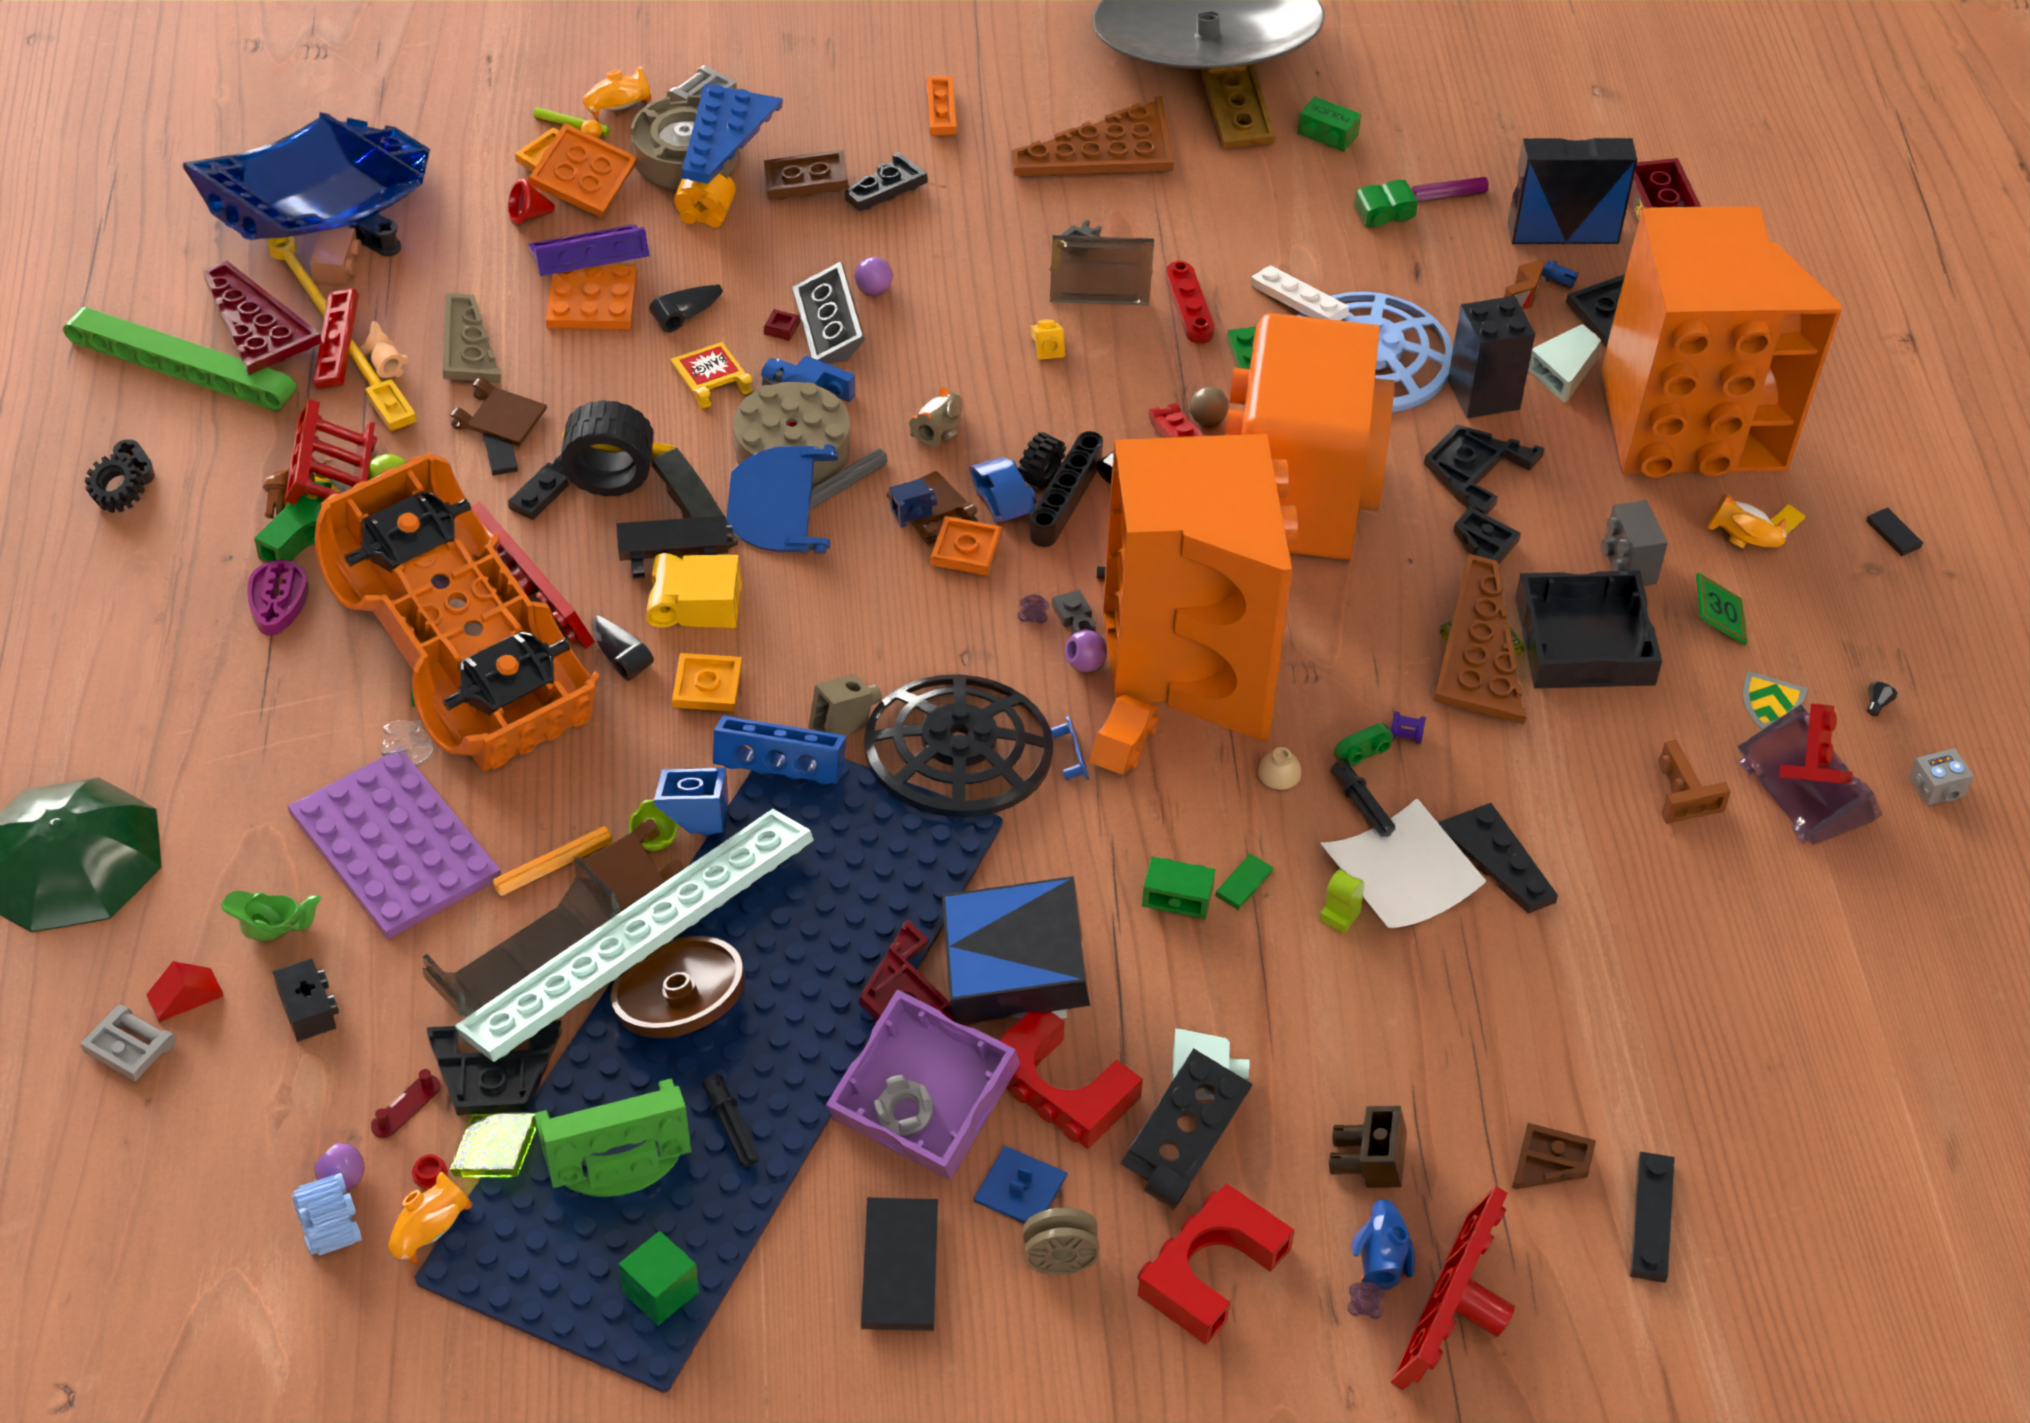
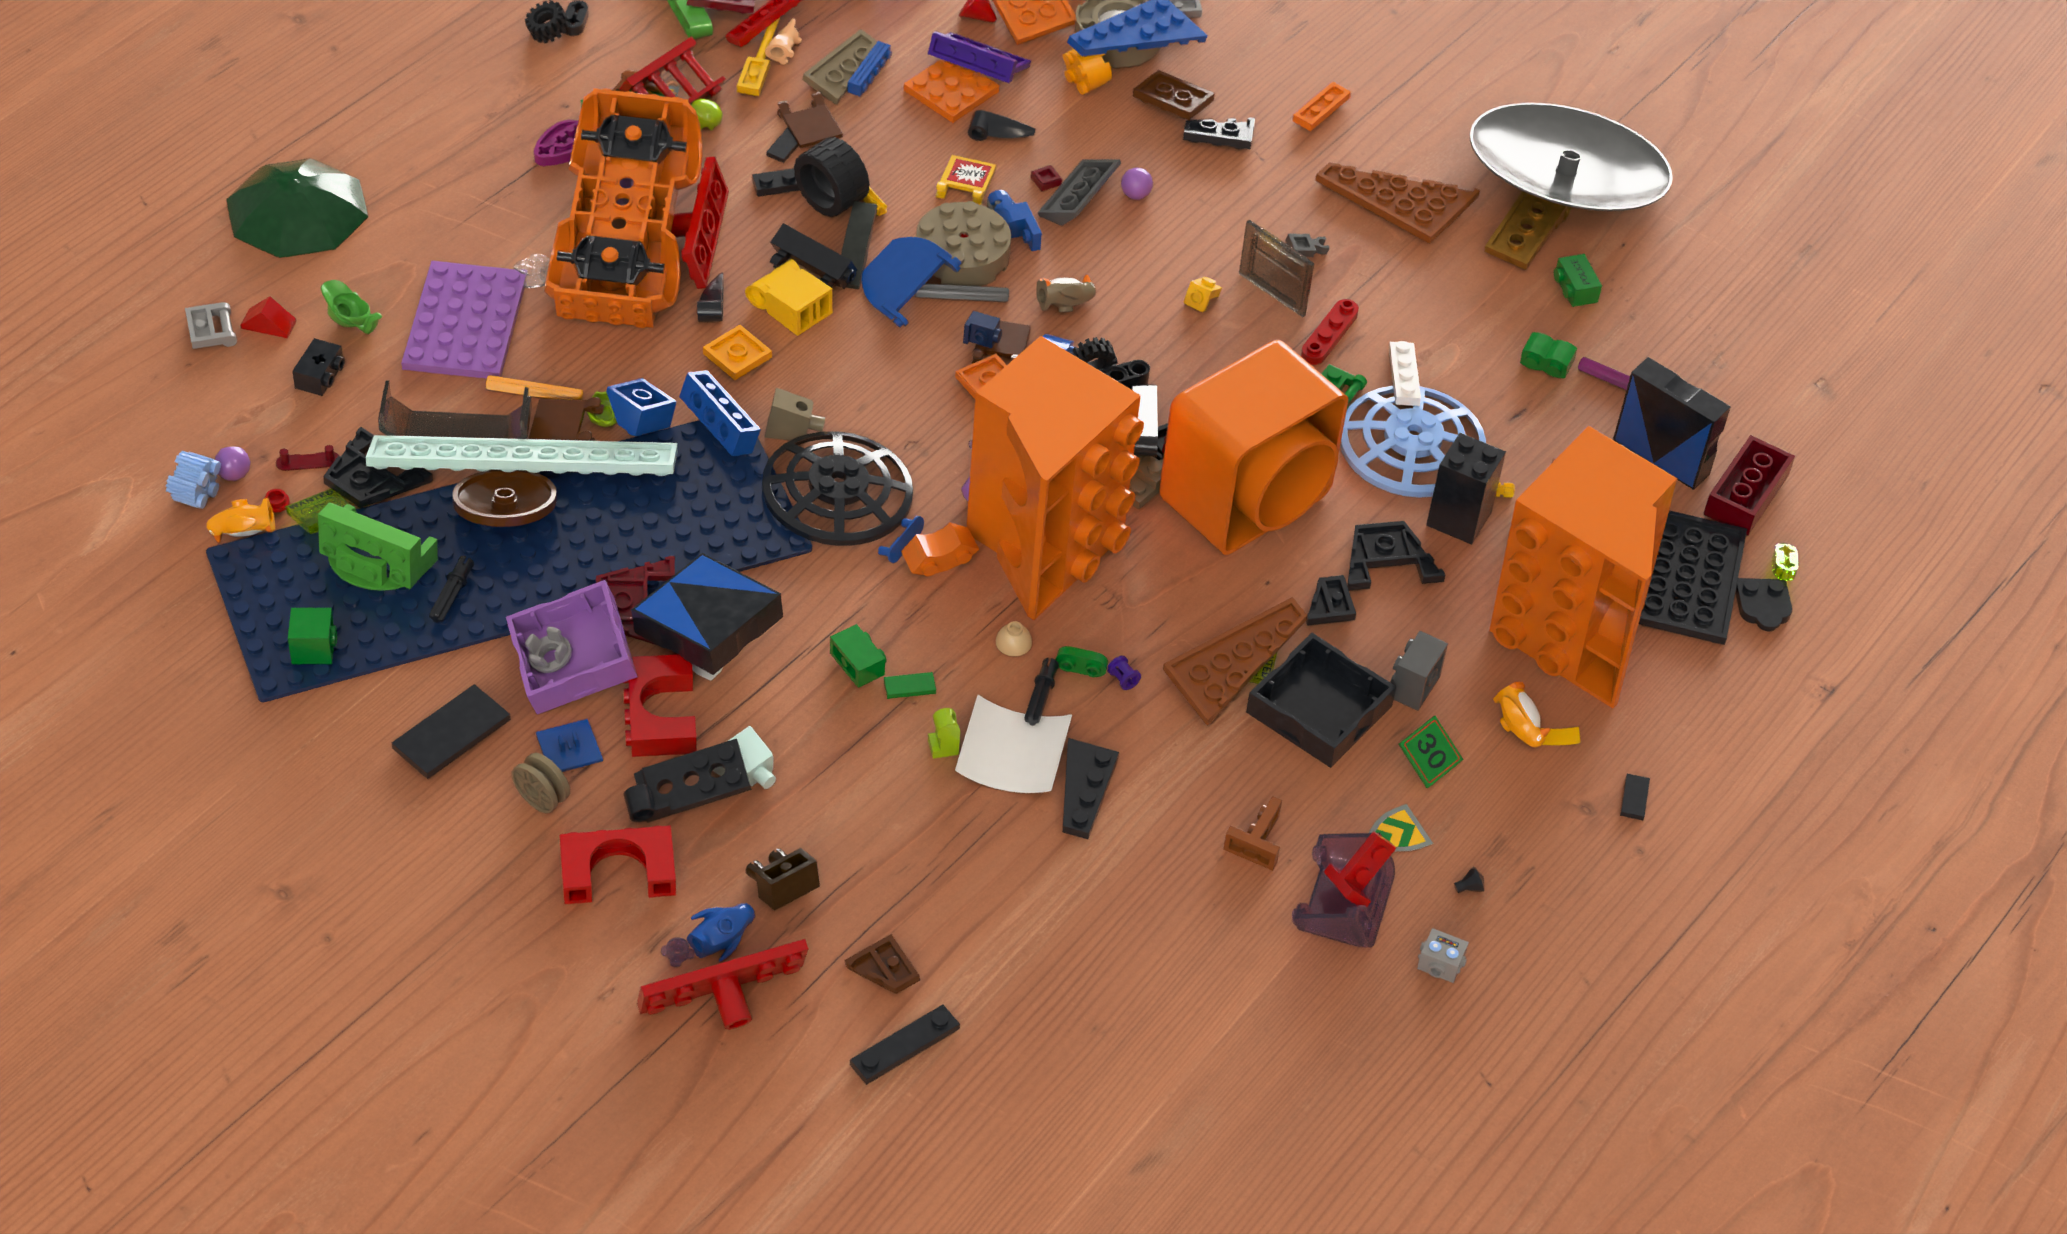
camera: 40 degrees right, 0 degrees up
none -> blue piece [848,41,892,97]

